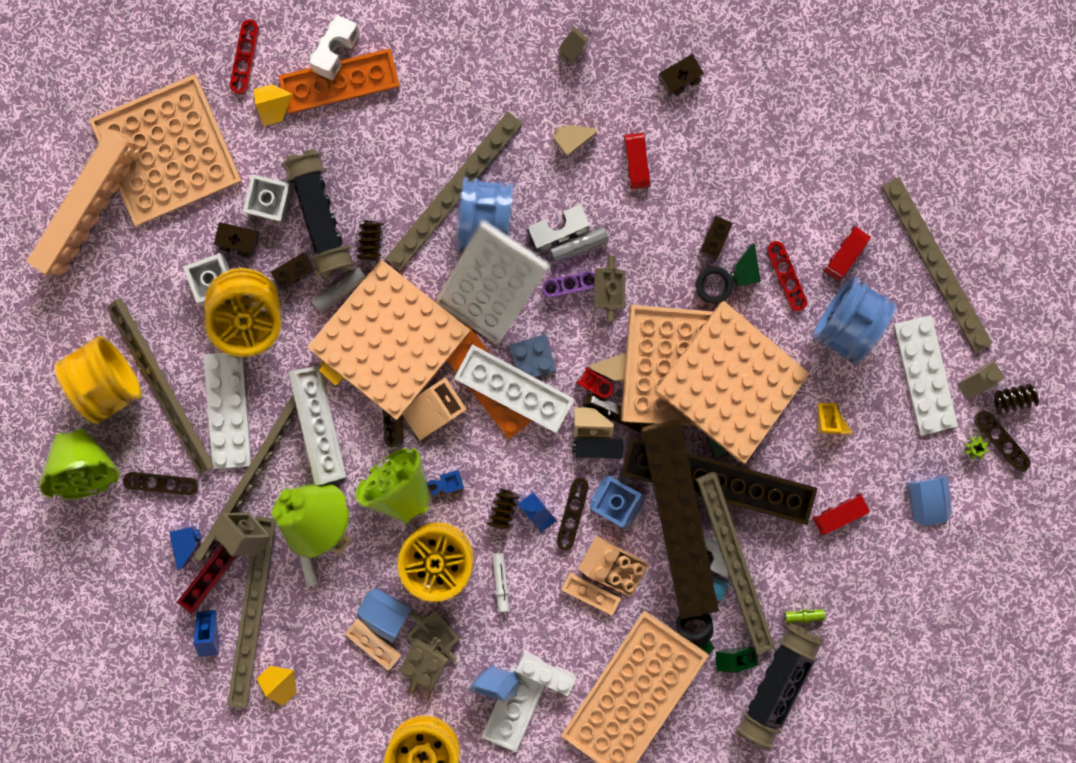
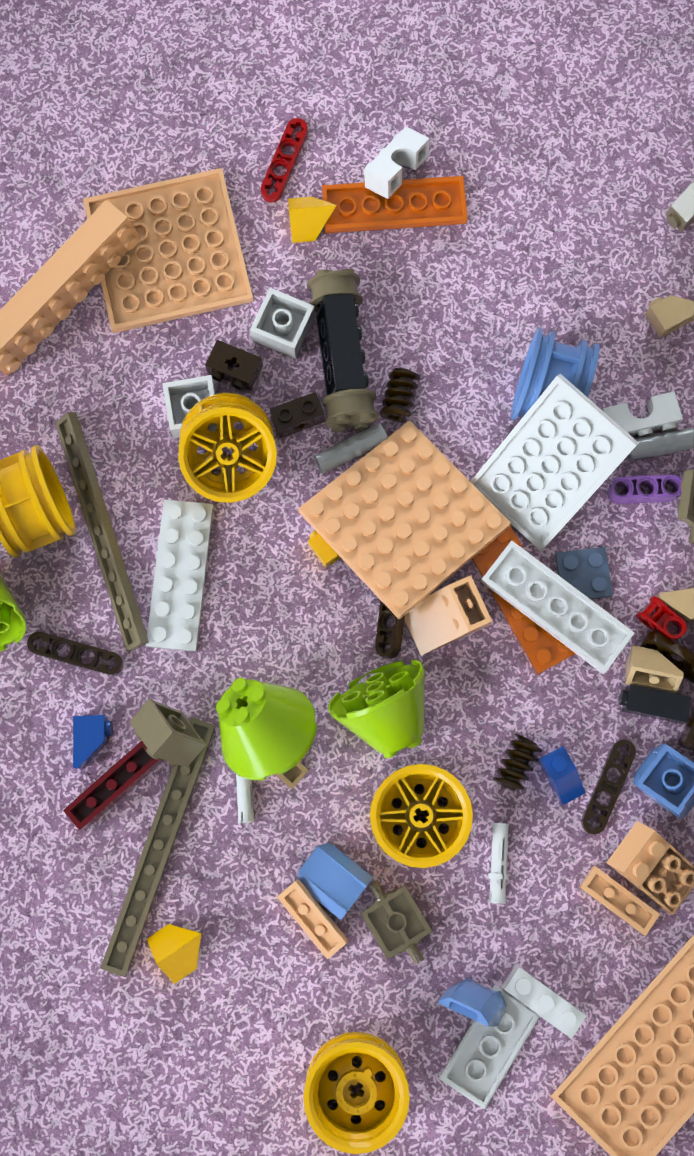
camera: 10 degrees right, 10 degrees down
dark tan plate [193,393,298,561] -> none
blue slope [193,610,219,657] -> none
white plate [289,366,346,485] -> none
dark tan plate [385,111,522,271] -> none
dark tan plate [399,637,449,693] -> none
blue plate [428,469,464,495] -> none

